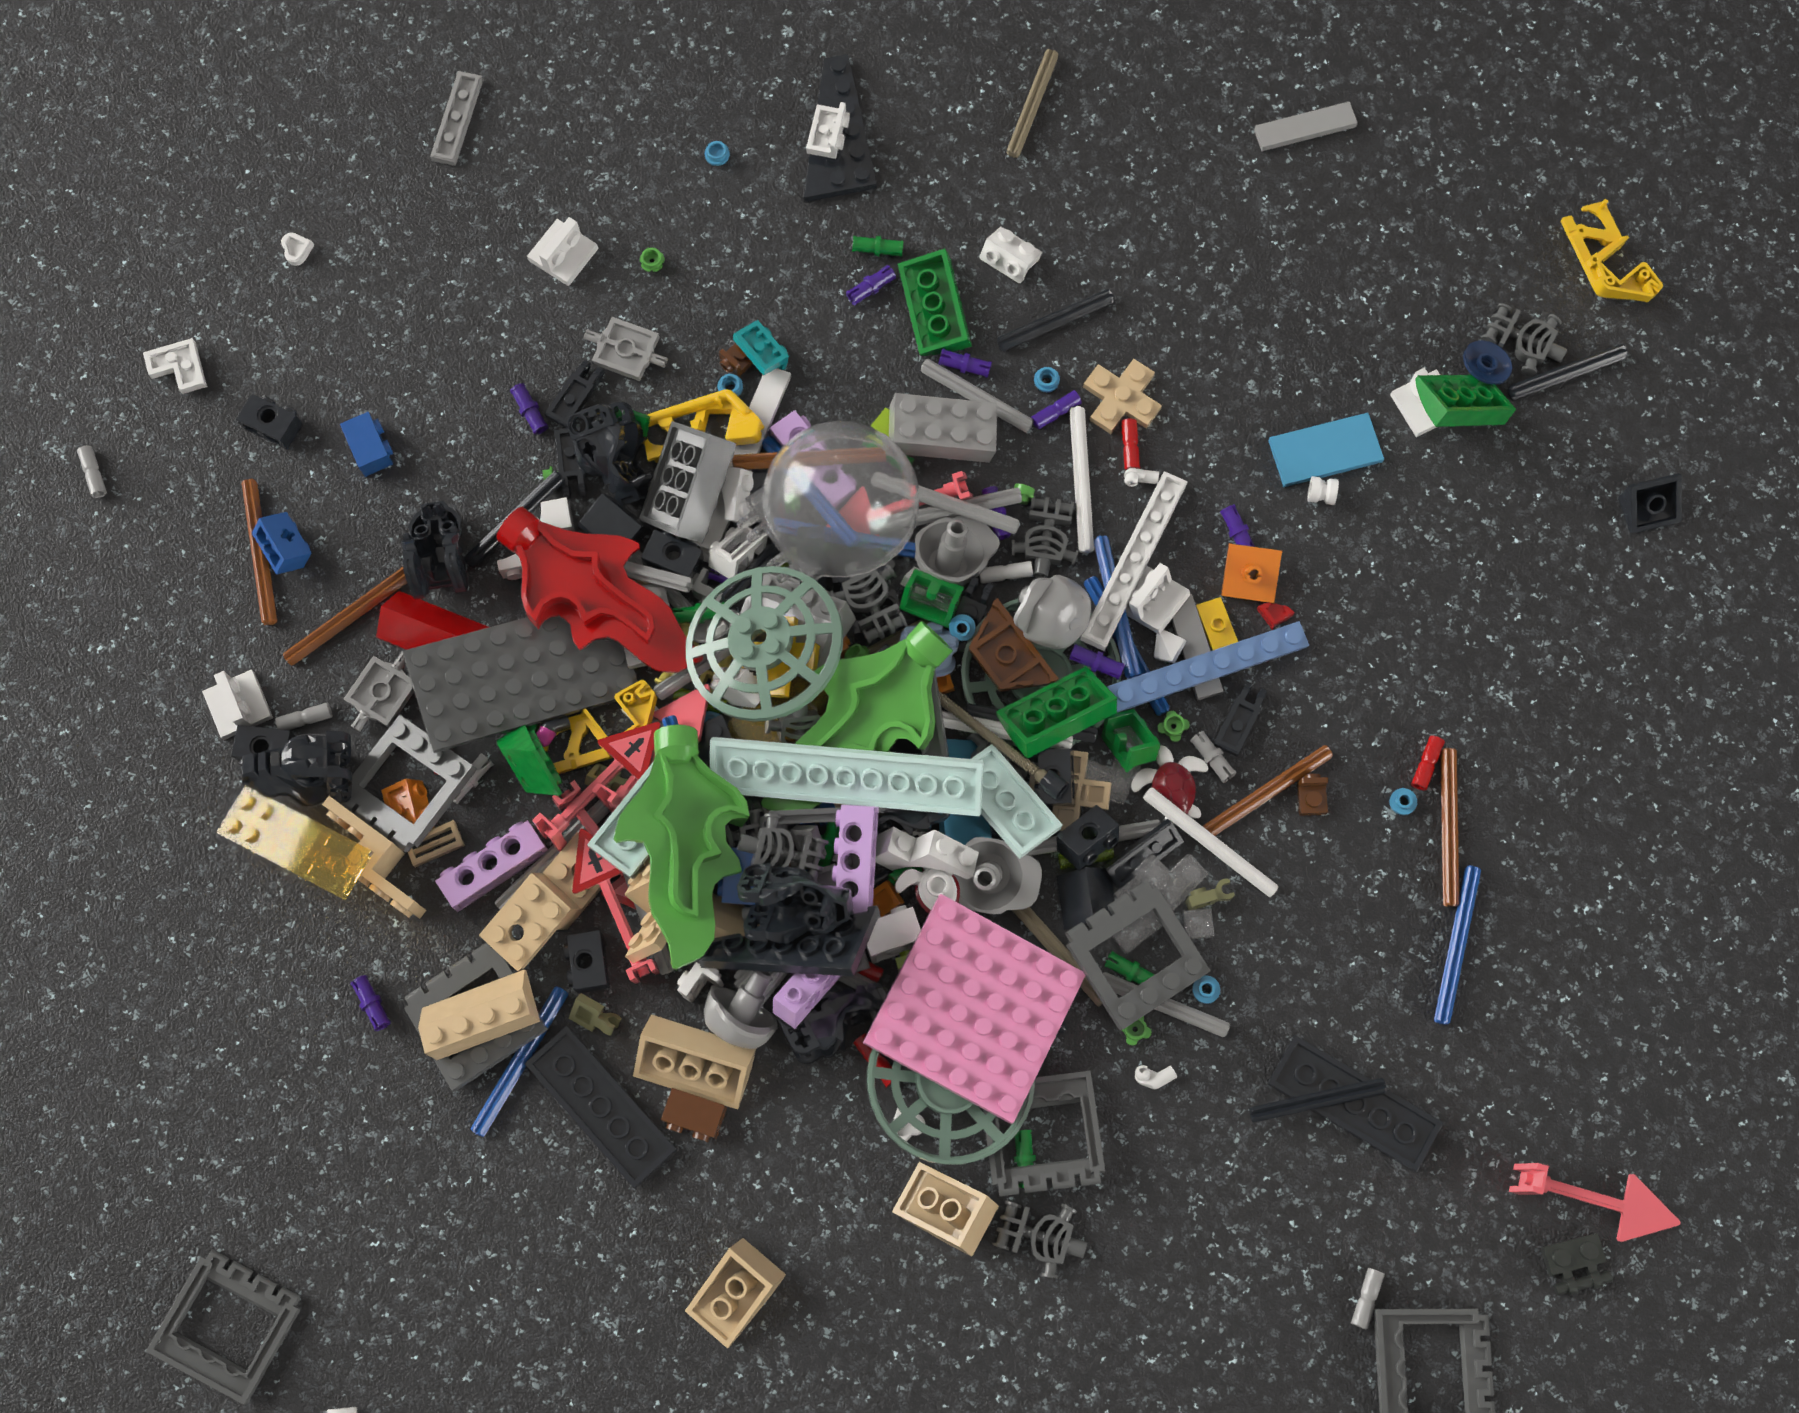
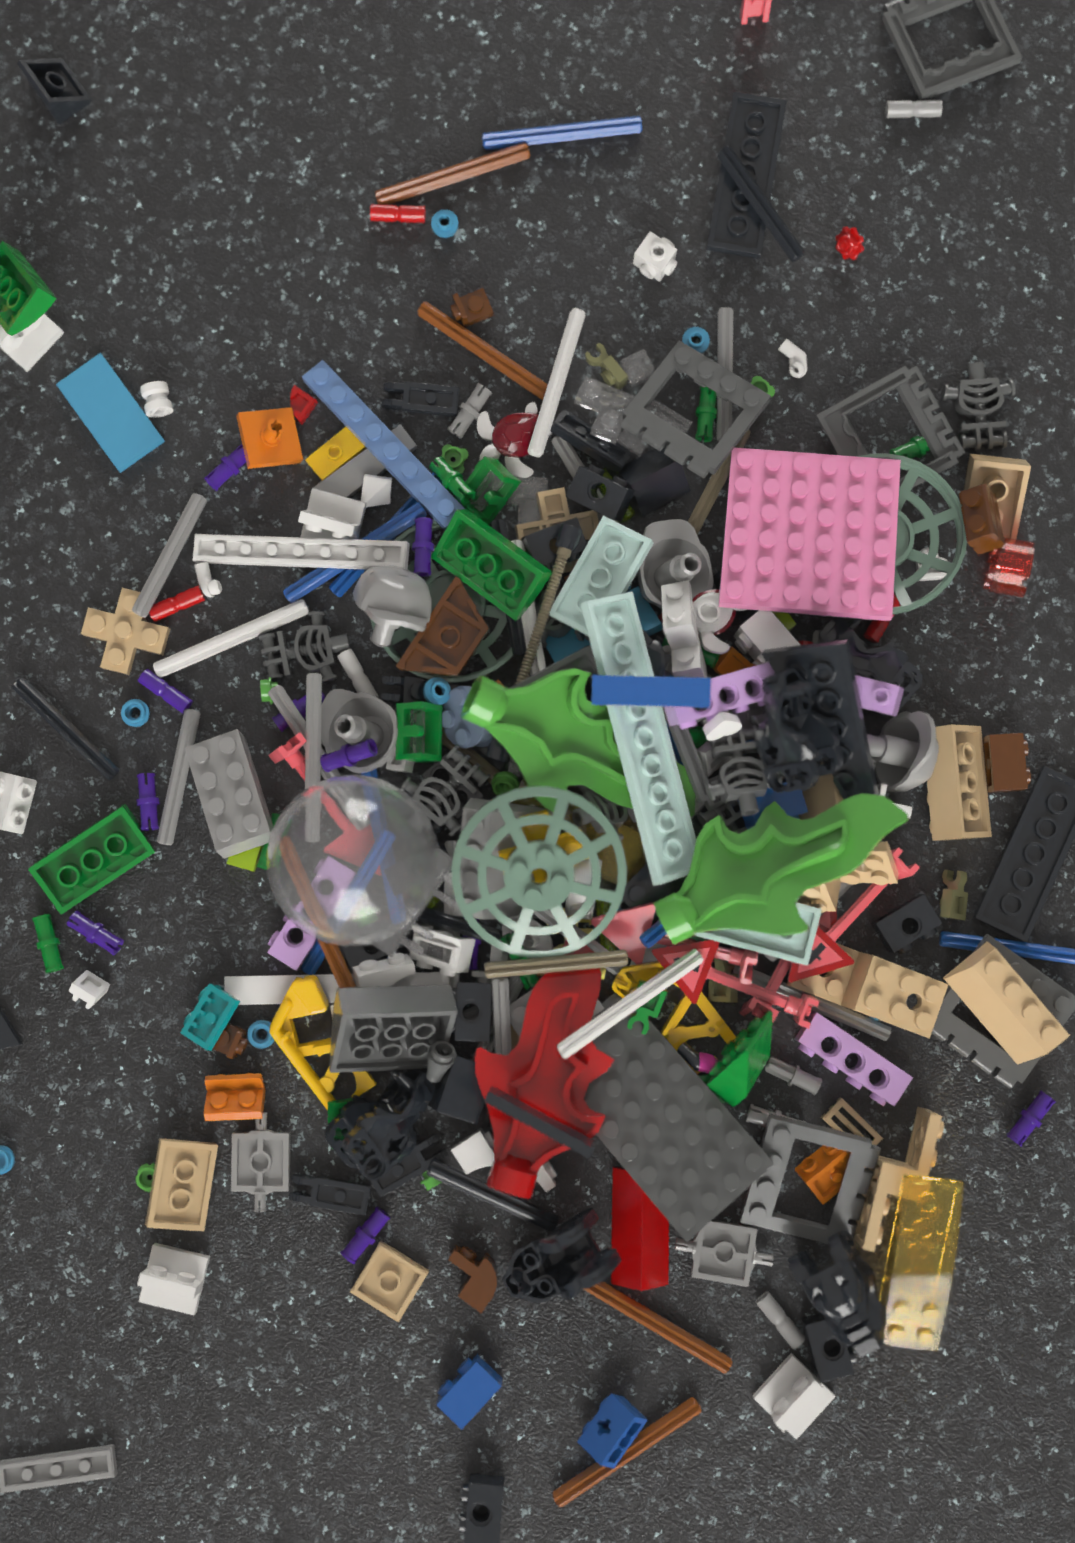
camera: 110 degrees left, 10 degrees up
none -> white tile [69,970,110,1009]
none -> light grey axle [132,493,207,617]
none -> tan plate [145,1138,218,1231]
none -> orange bracket [204,1073,266,1121]
none -> dark purple pin [320,738,378,772]
none -> tan tile [350,1241,429,1323]
none -> dark grey cone [426,1041,456,1083]
none -> green pin [429,457,476,506]
none -> reddish brown brick [448,1245,498,1313]
none -> dark tan axle [484,950,628,978]
none -> black tile [484,1086,596,1158]
none -> white axle [557,949,704,1058]
none -> blue tile [592,675,711,708]
none -> green plate [627,979,667,1035]
none -> white brick [633,231,678,282]
none -> white tile [703,712,742,741]
none -> light grey axle [765,1056,822,1095]
none -> red plant [836,226,864,260]
none -> reddish brown brick [959,484,1005,554]
none -> clear red brick [983,537,1035,598]

